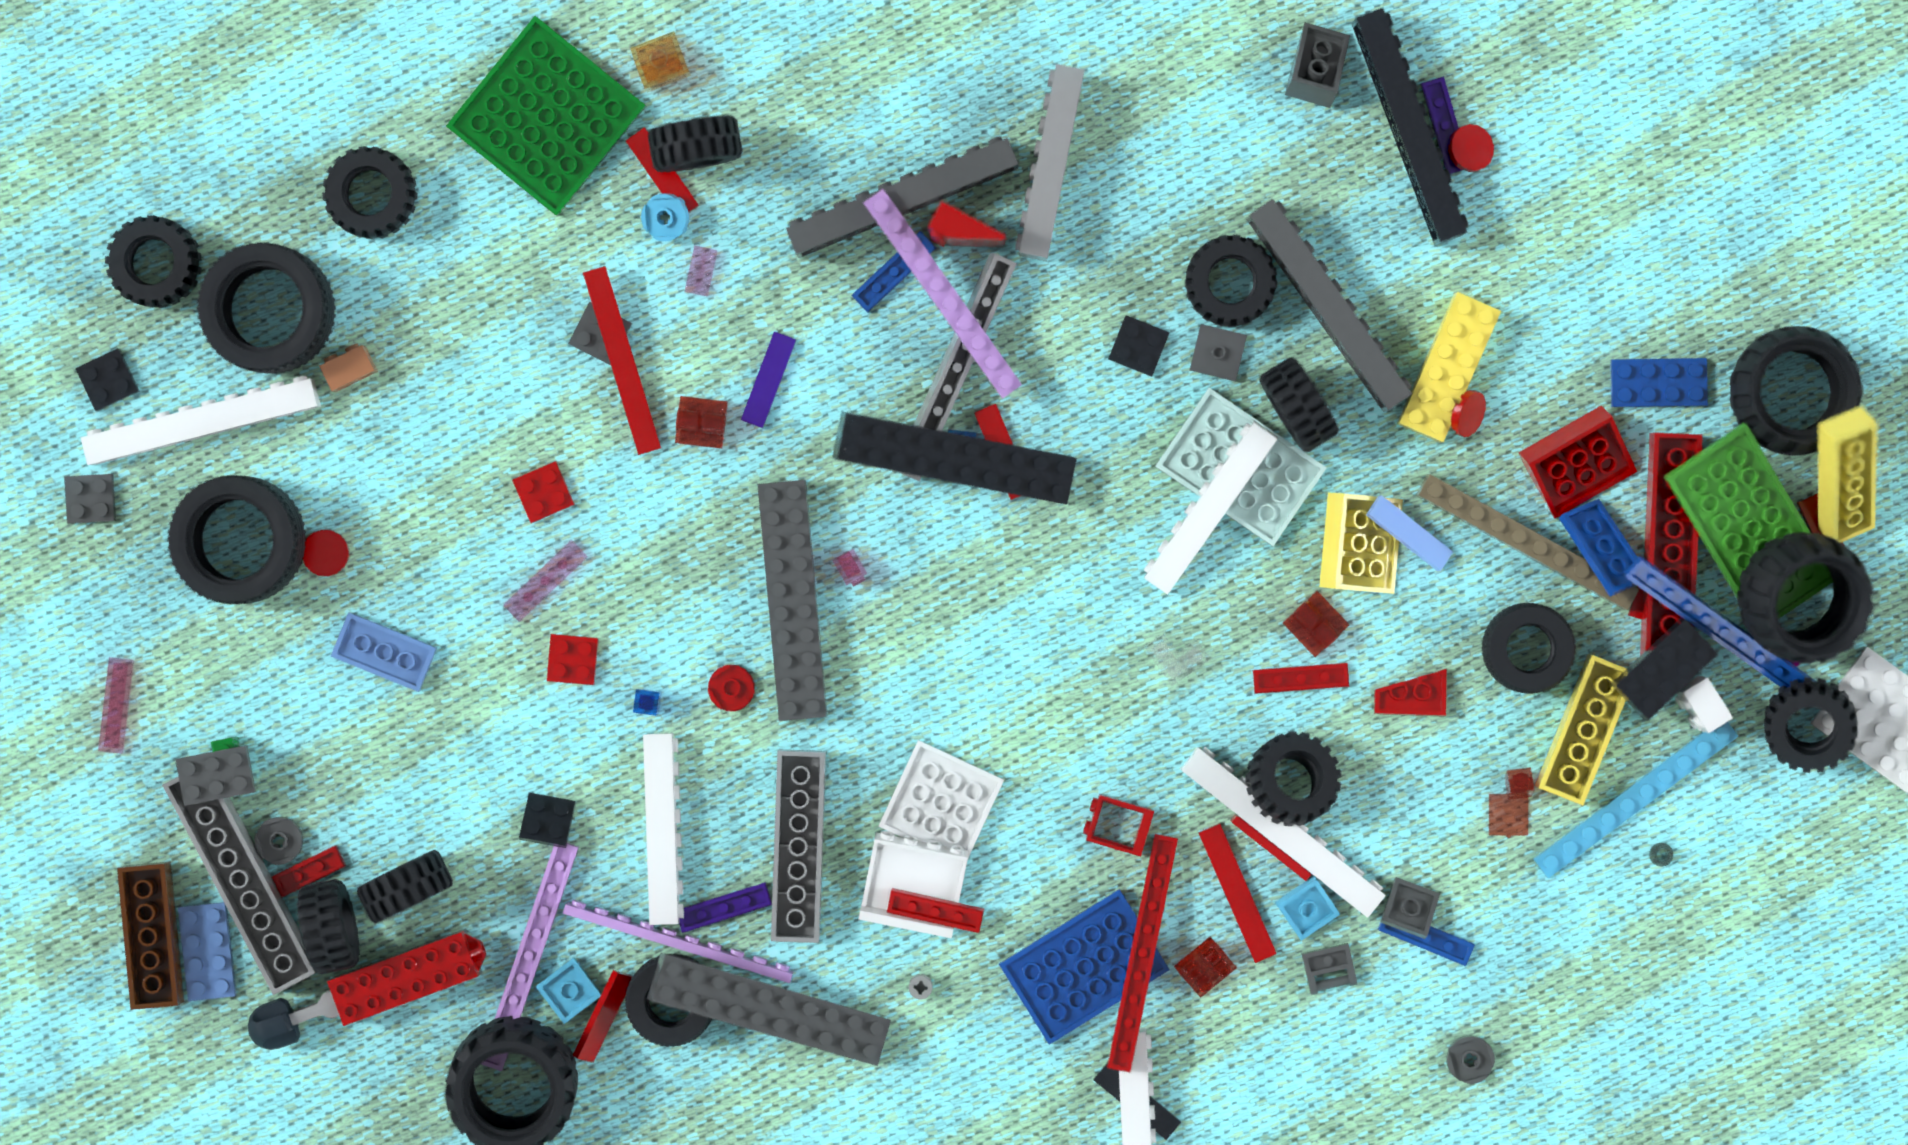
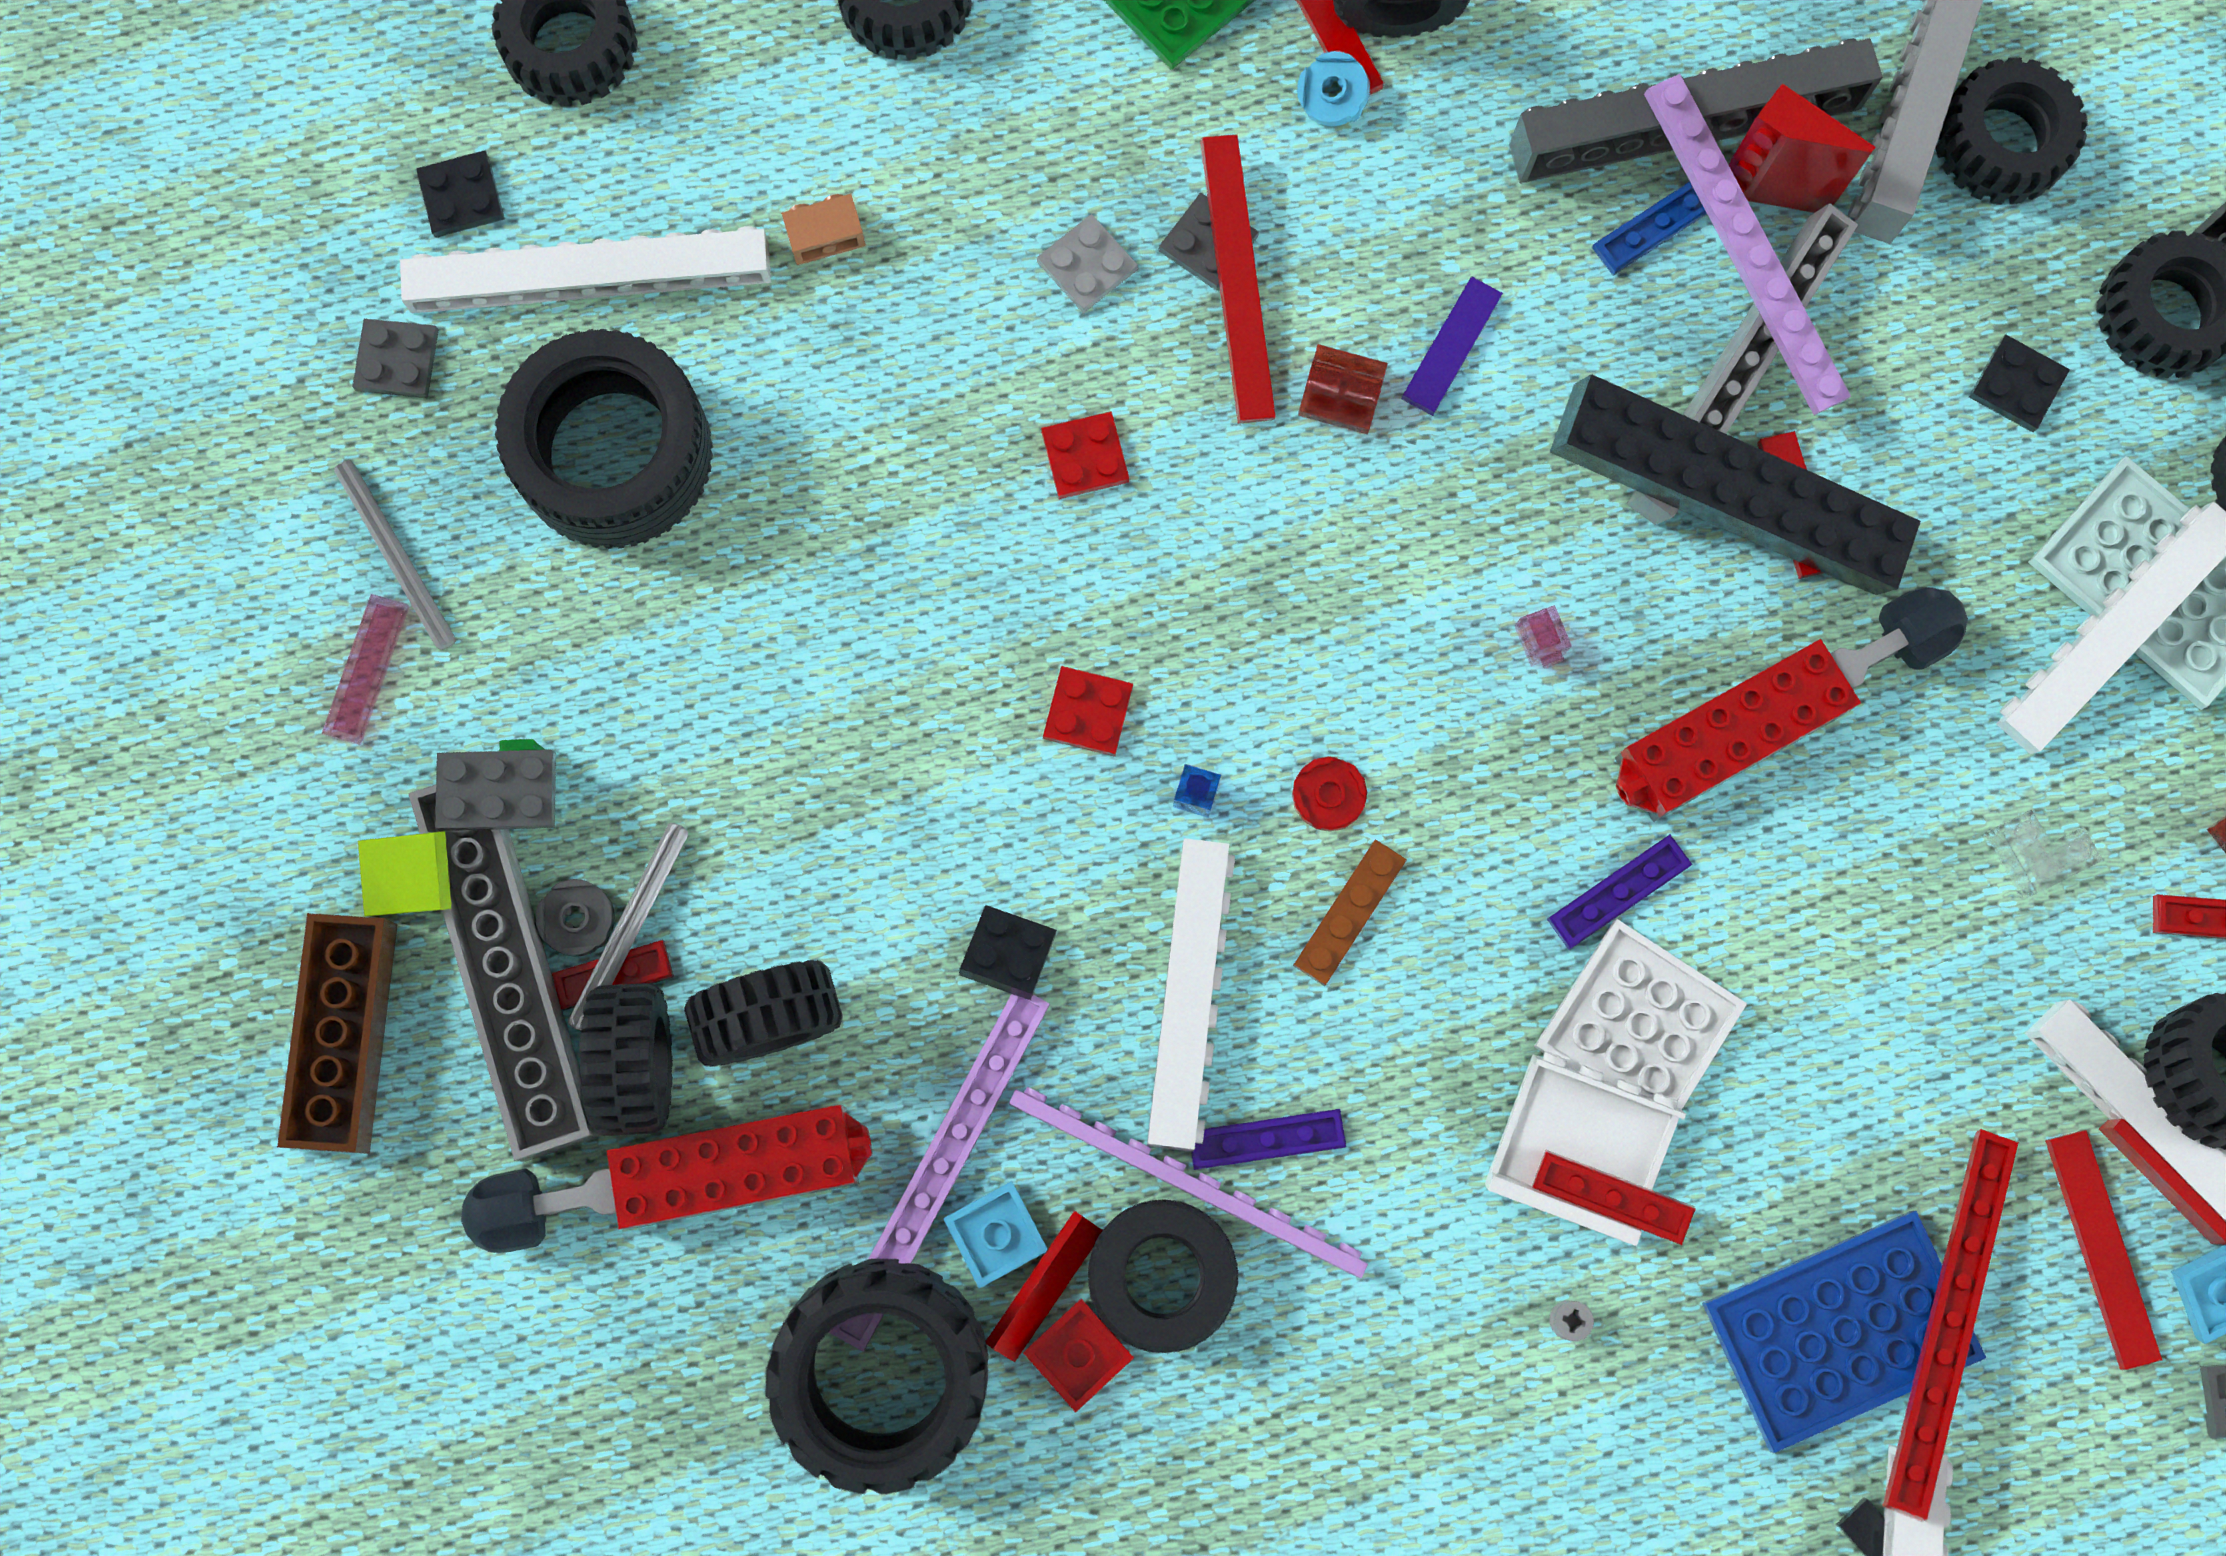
camera: 10 degrees right, 10 degrees down
medium blue plate [178,902,237,1001] -> none
black tyre [197,242,336,374] -> none
red tile [302,530,350,577] -> none
medium blue plate [331,612,437,692] -> none
tile [503,540,588,622] -> none
dark grey brick [647,953,891,1066] -> none
tile [684,245,718,297] -> none
dark grey brick [757,480,827,721] -> none
light grey brick [771,749,826,943] -> none
red window [1083,793,1154,857] -> none
clear red plate [1174,936,1237,998] -> none
dark grey plate [1189,324,1247,382] -> none
none -> light grey axle [334,460,456,650]
none -> lime tile [358,832,451,916]
none -> light grey axle [568,823,688,1031]
none -> red plate [1023,1298,1134,1413]
none -> light grey plate [1037,214,1138,314]
none -> dark orange plate [1293,839,1407,987]
none -> dark purple tile [1547,834,1693,950]
none -> red piece [1615,587,1968,822]
none -> black tyre [1935,57,2088,205]

